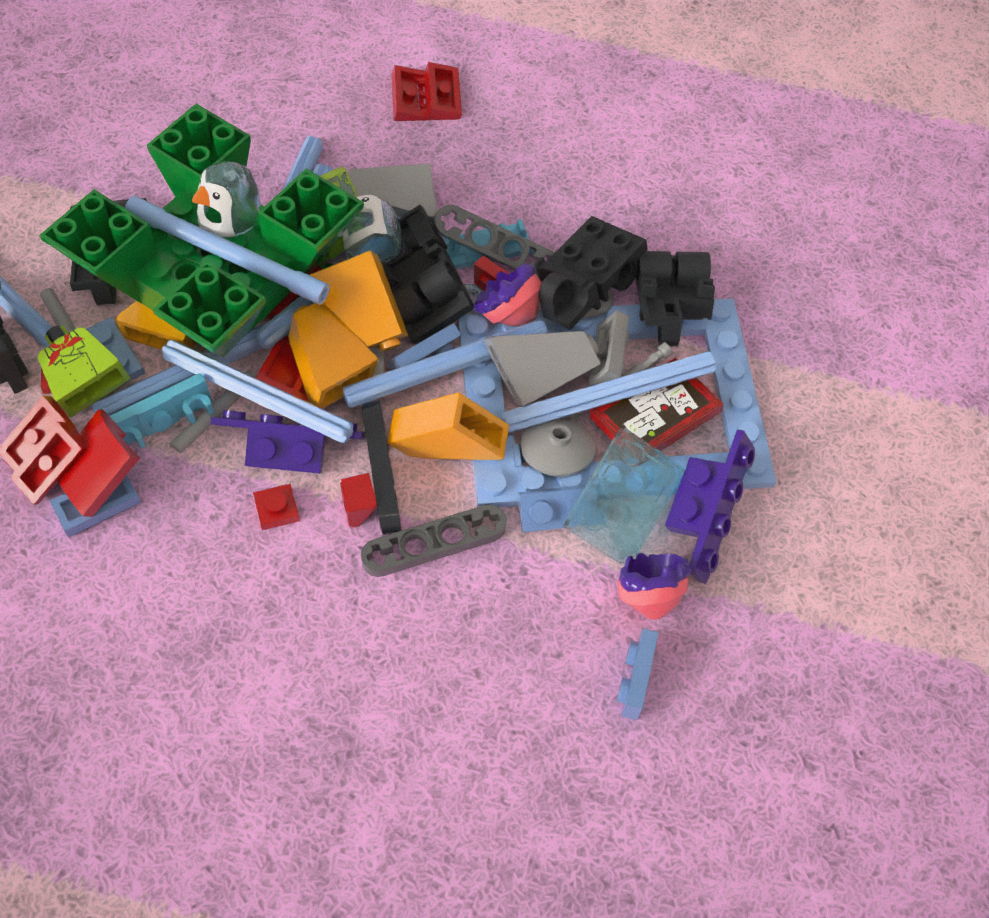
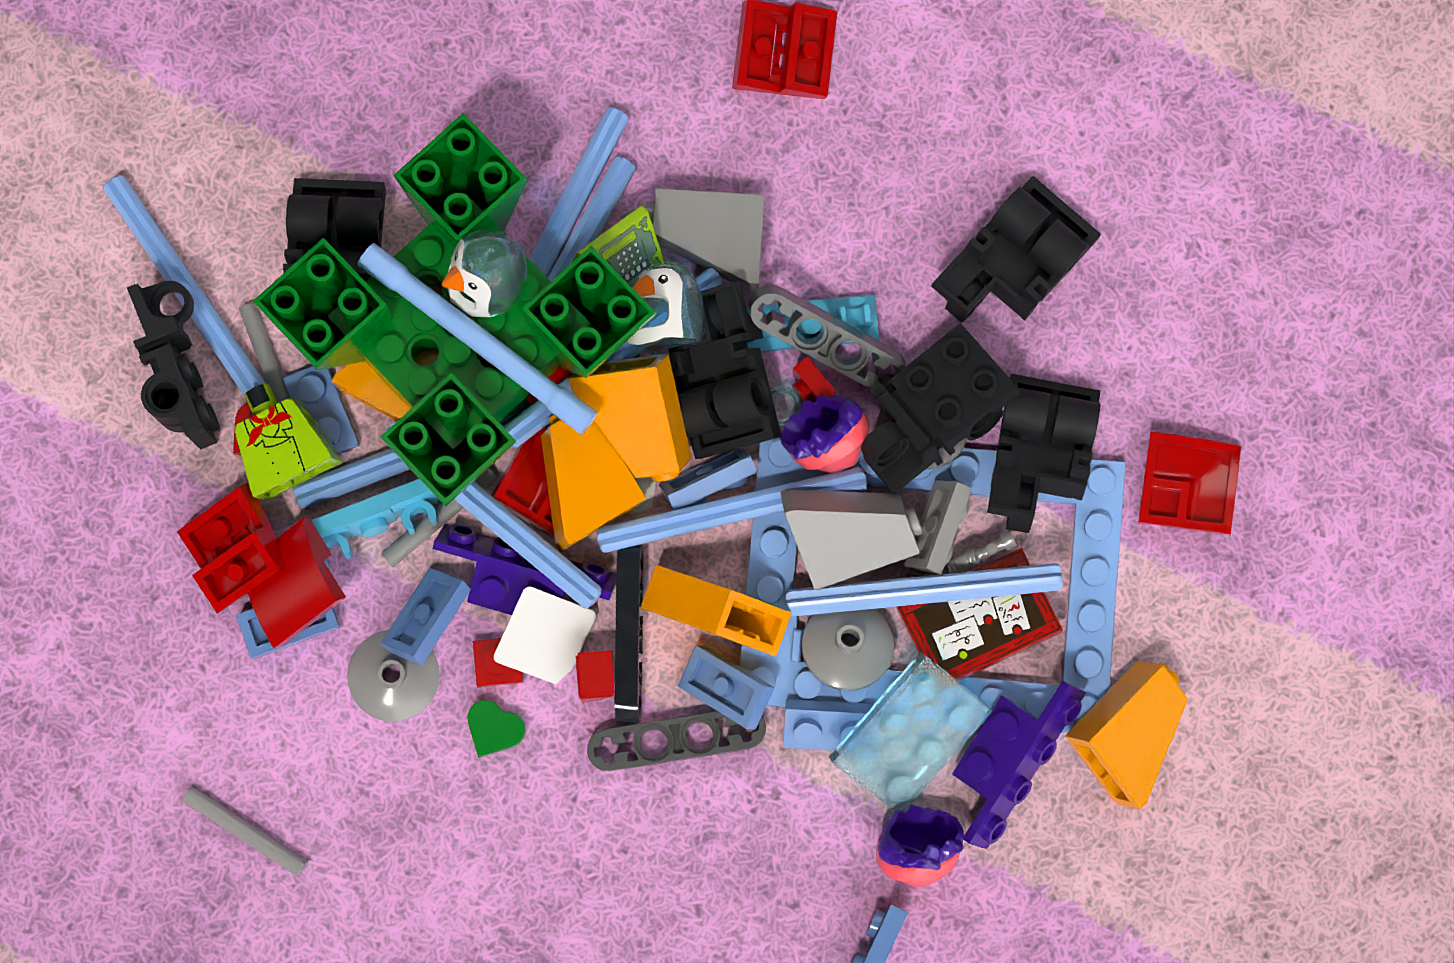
camera: 15 degrees right, 20 degrees up
none -> light grey bar [182,786,308,877]
none -> light grey dish [347,630,440,722]
none -> medium blue plate [381,568,471,665]
none -> green tile [467,700,526,758]
none -> white sticker [494,587,596,684]
none -> medium blue plate [678,645,775,729]
none -> black plate [931,176,1101,323]
none -> light orange slope [1065,661,1188,810]
none -> red plate [1138,431,1241,536]

